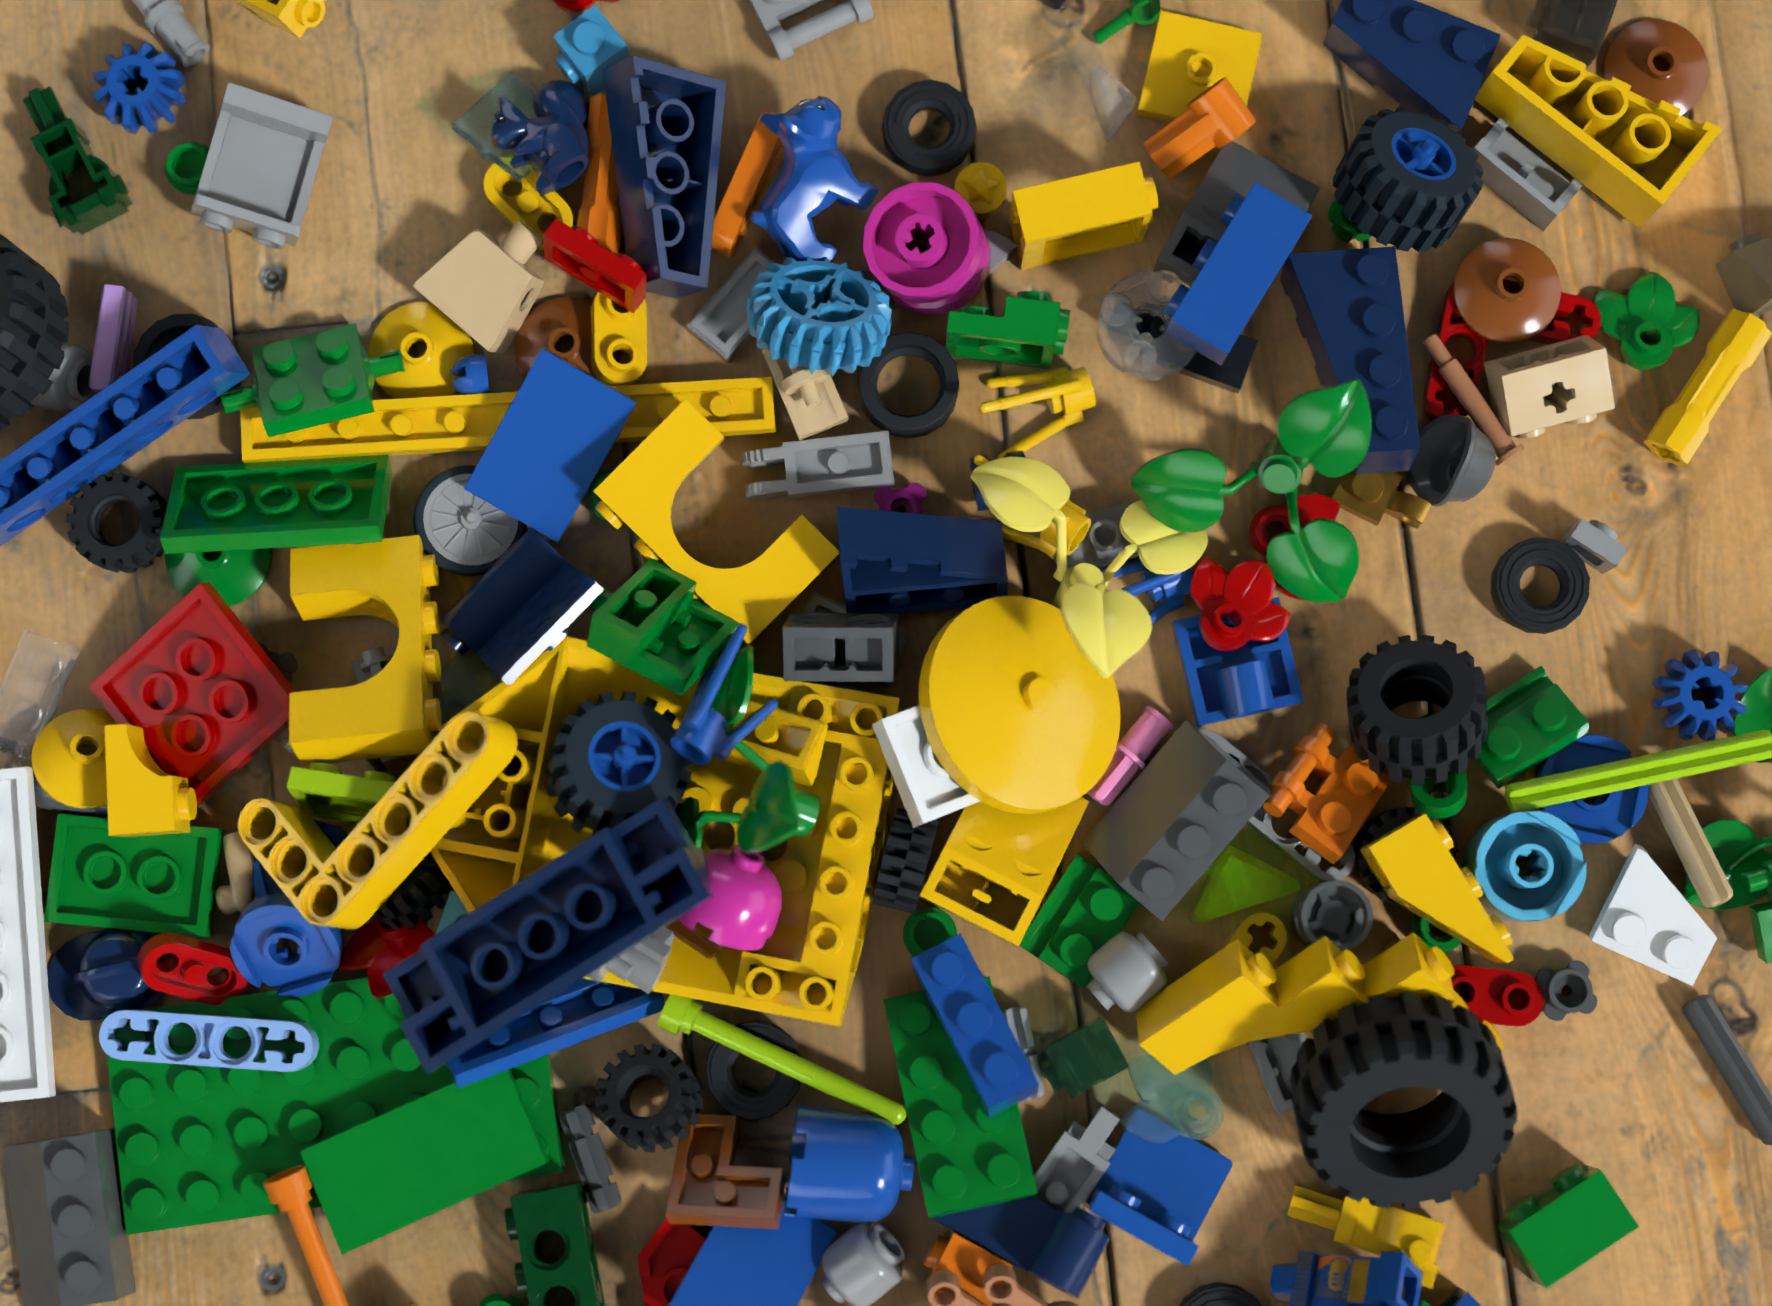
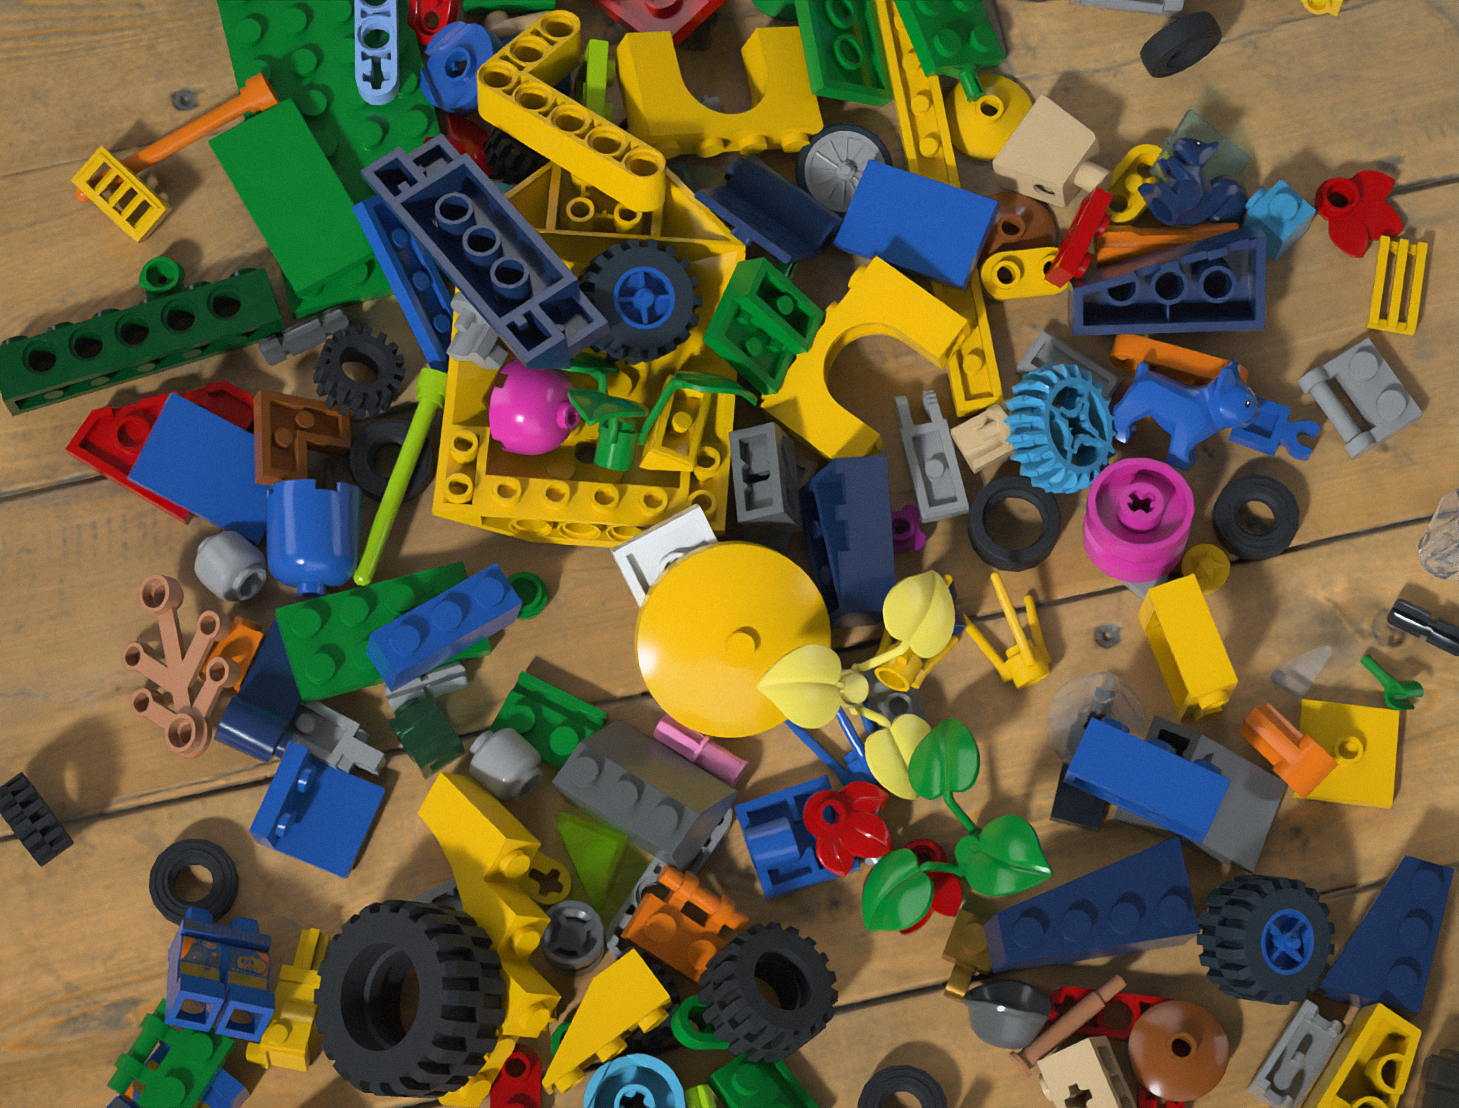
camera: 80 degrees right, 10 degrees down
blue hinge [450,353,490,395] -> none
blue plant [670,624,778,765] -> none
black tyre [872,807,940,914] -> none
yellow slope [919,797,1089,947] -> none
green plate [946,291,1070,369] -> none
clear light blue plate [1121,1055,1224,1144] -> none
none -> black tyre [1140,11,1222,78]
none -> blue plate [1228,396,1320,461]

